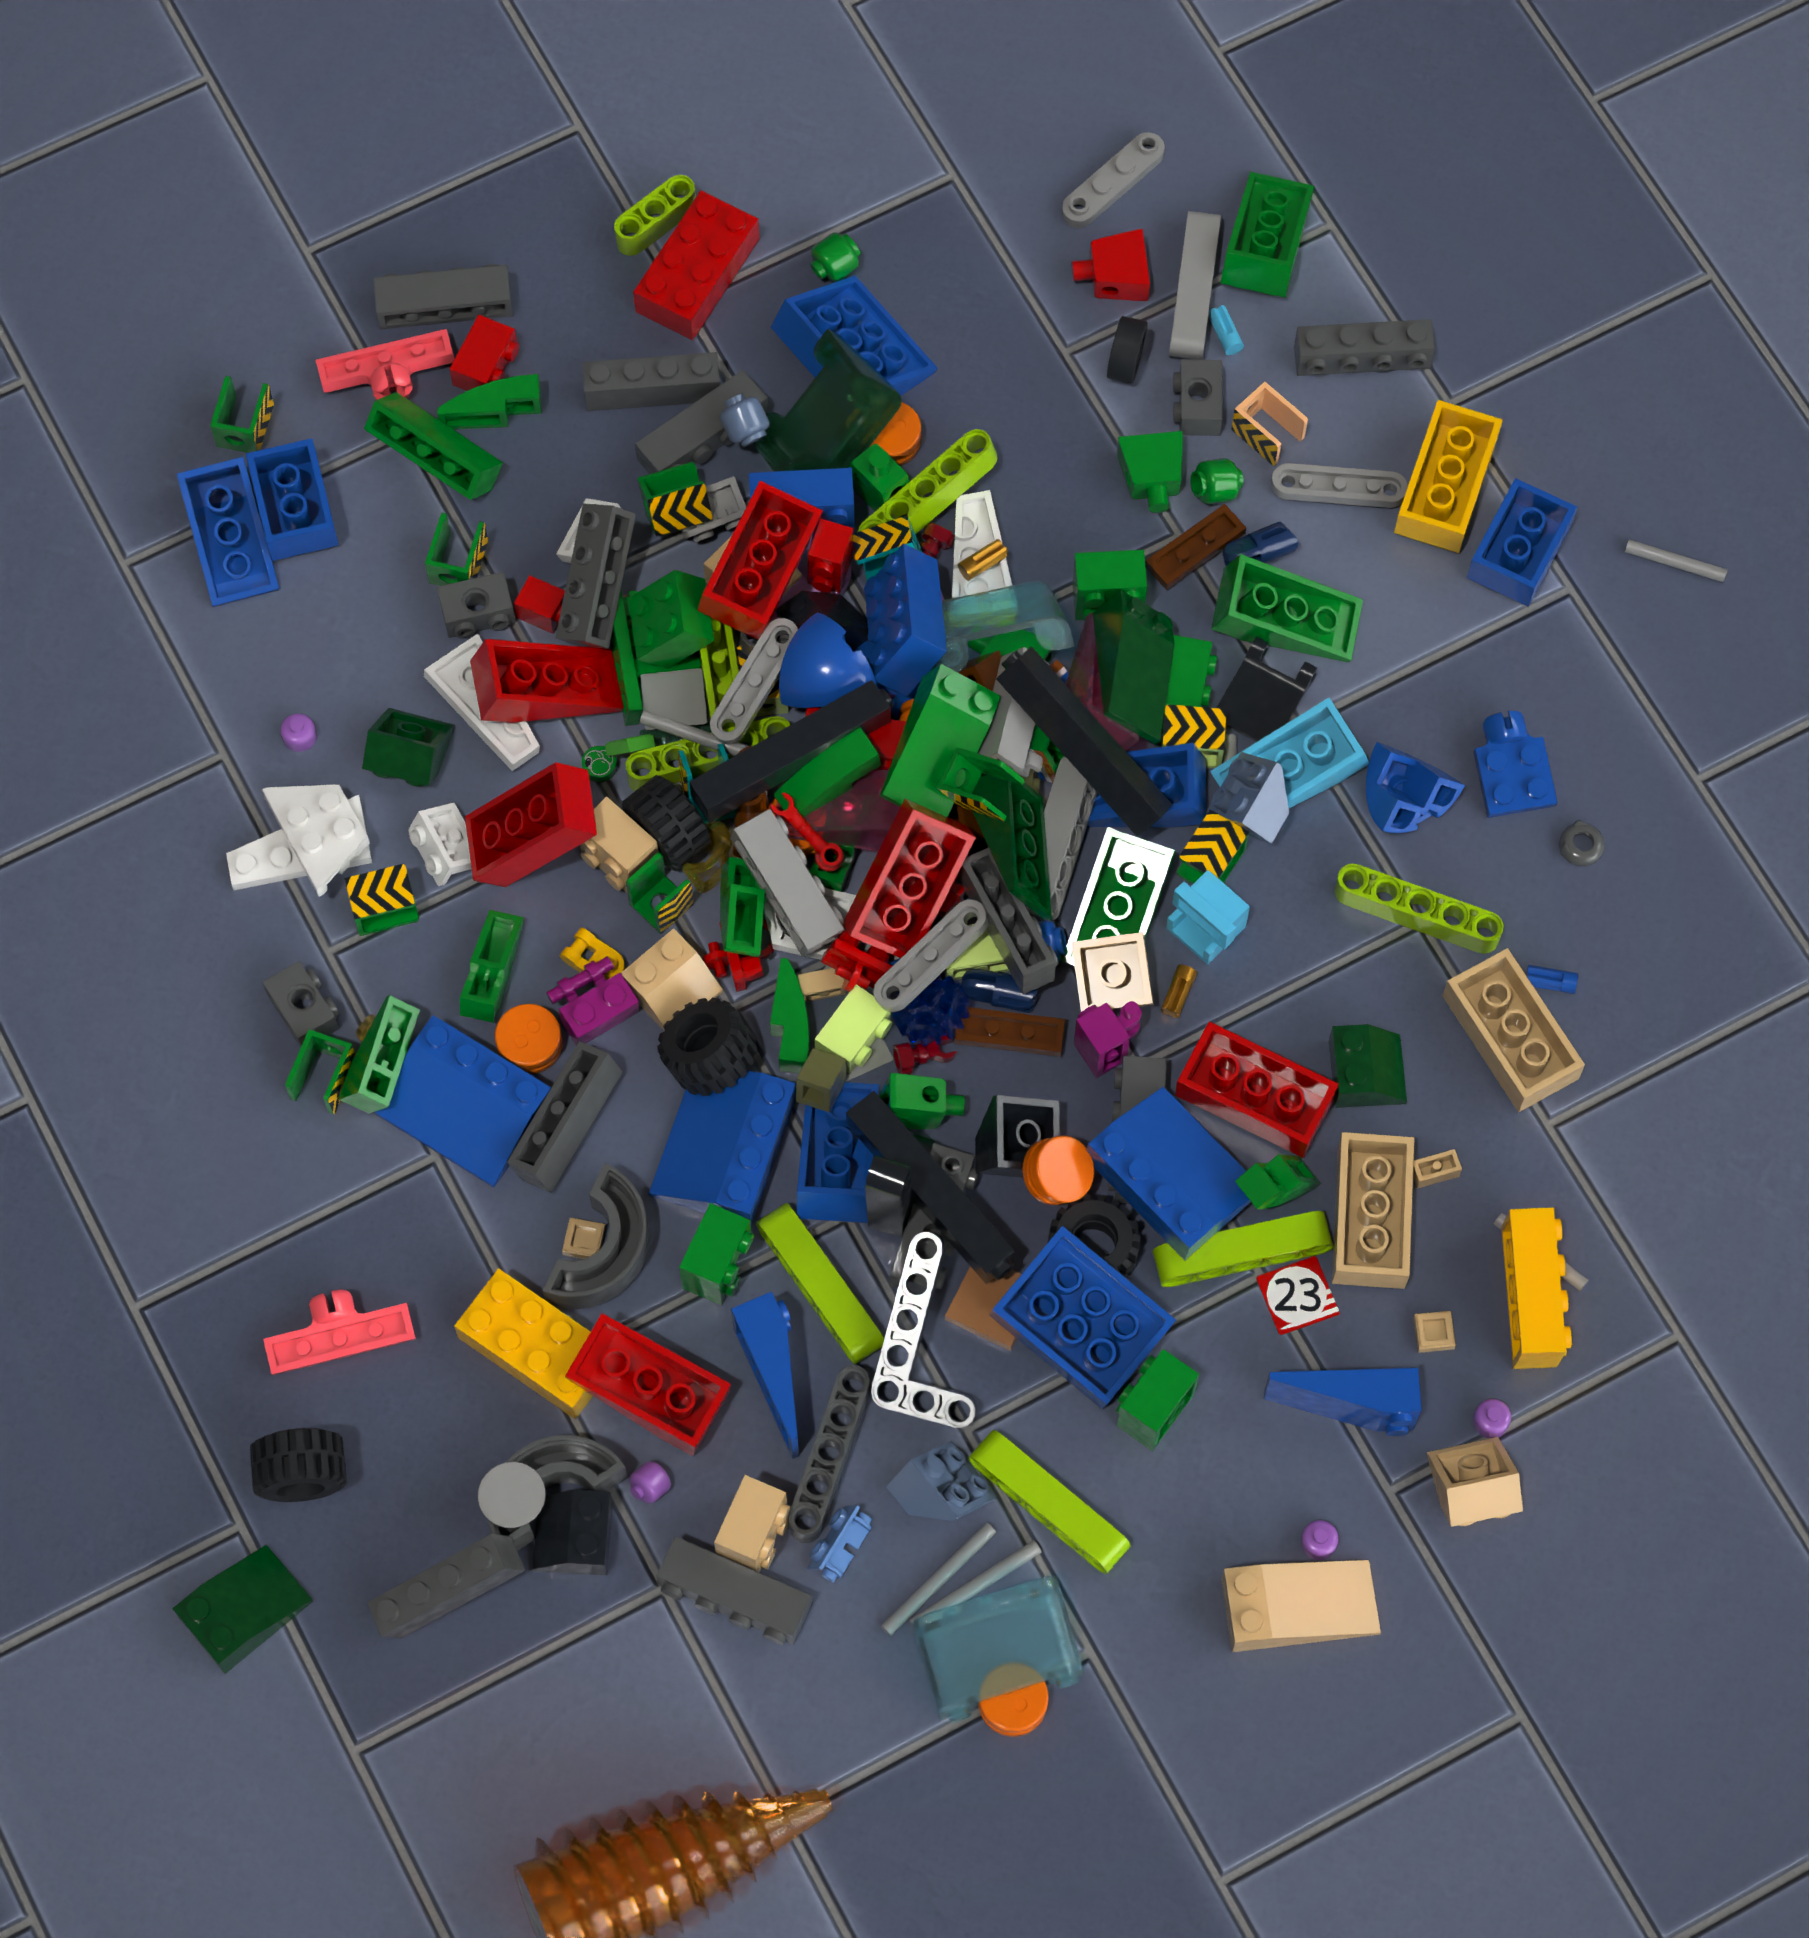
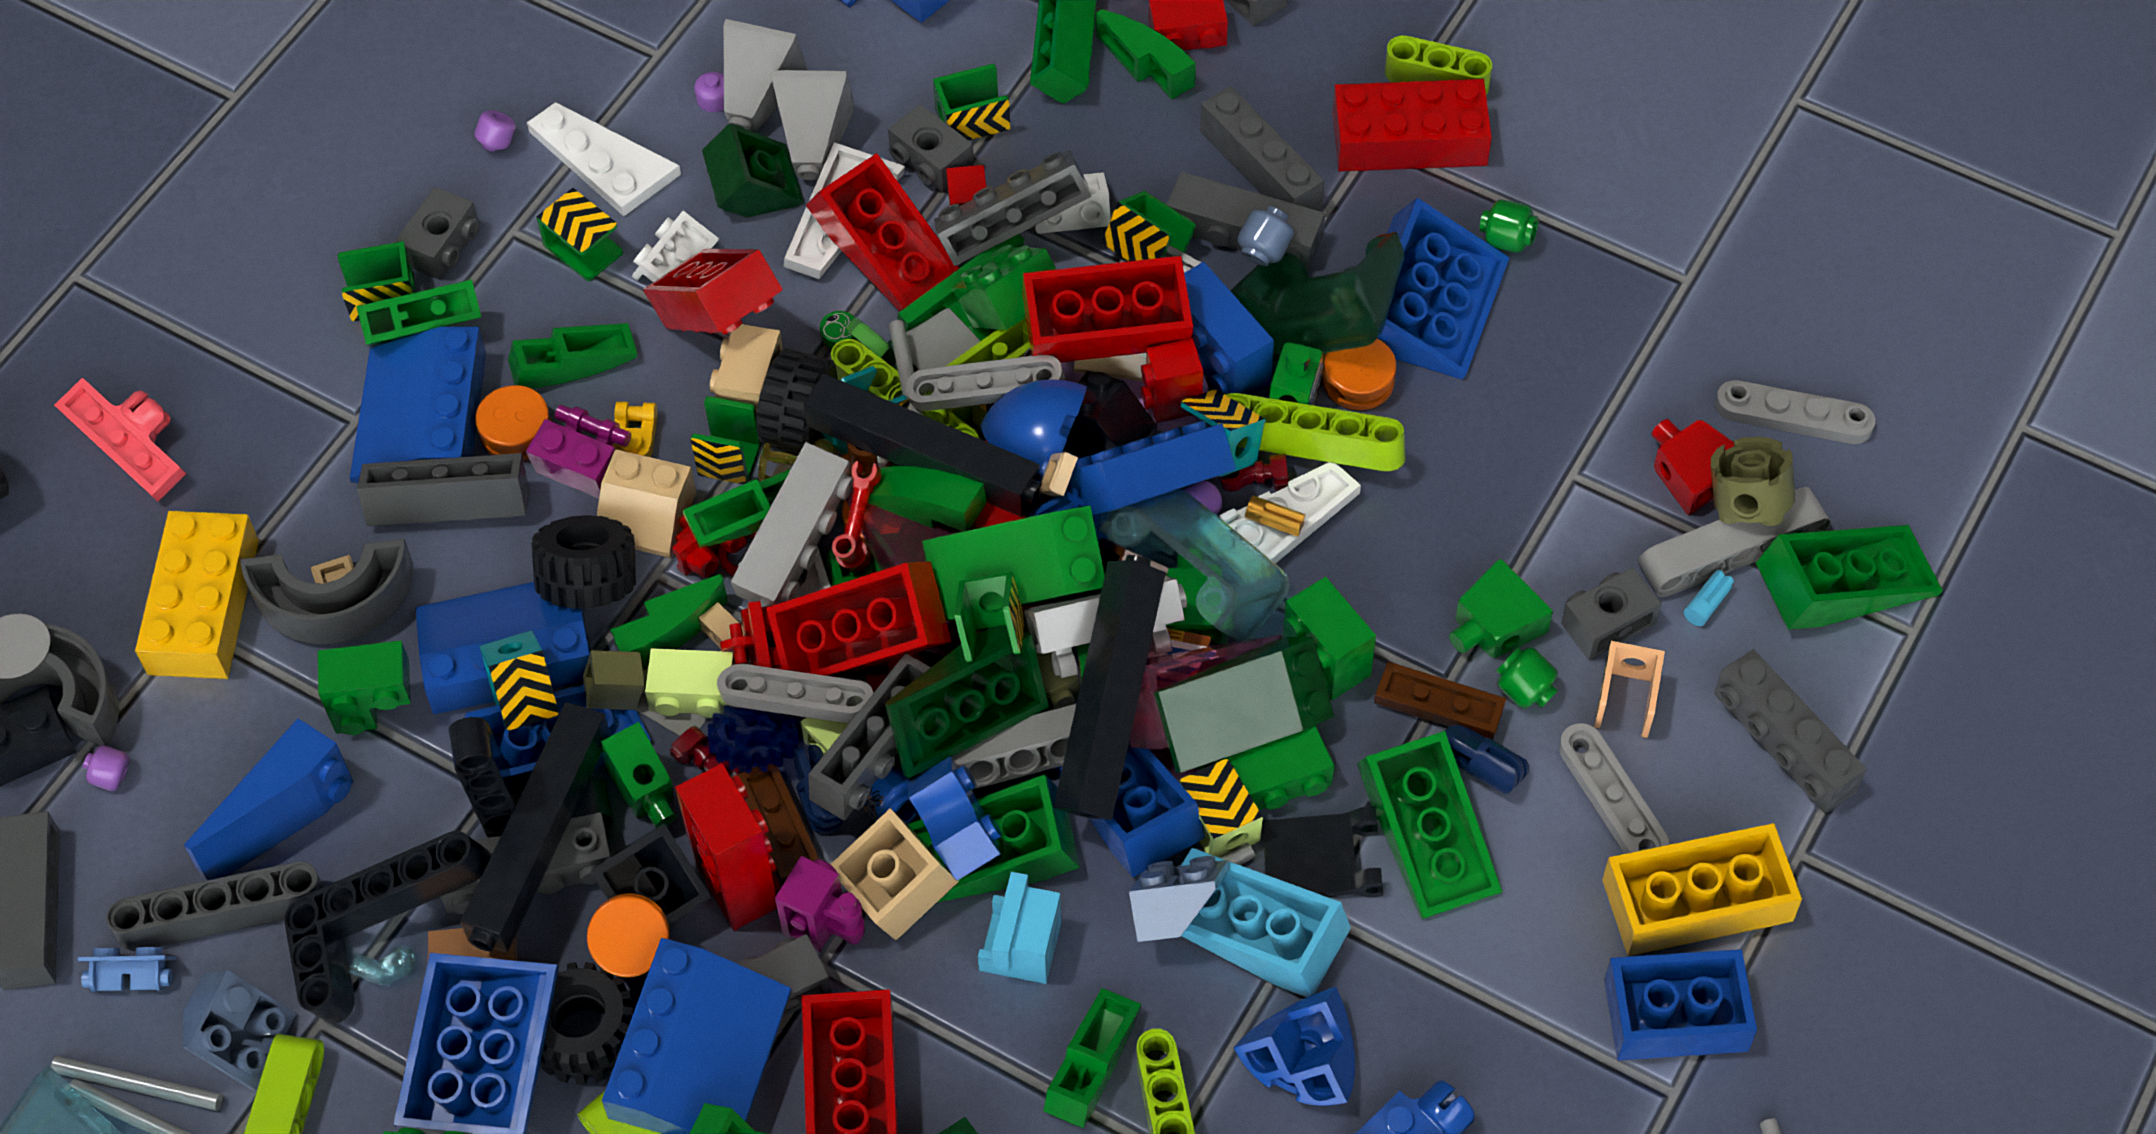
camera: 60 degrees right, 10 degrees down
white wing [262,785,370,896] -> none
red slope [565,1313,731,1457] -> none
tan brick [714,1475,790,1573] -> none
lime beam [756,1203,884,1365] -> none
black tyre [1107,316,1148,384] -> none
pearl gold piece [1161,964,1197,1018] -> none
piece [1177,809,1249,885] -> none
none -> clear light blue arm [348,945,415,985]
none -> medium lavender piece [474,110,516,152]
none -> piece [479,630,559,730]
none -> red brick [675,763,781,931]
none -> light grey slope [723,19,807,131]
none -> light grey slope [771,70,855,180]
none -> blue brick [907,756,1002,881]
none -> blue piece [1026,488,1084,518]
none -> tan tile [1039,452,1078,497]
none -> green slope [1043,988,1142,1128]
none -> olive brick [1711,436,1795,526]

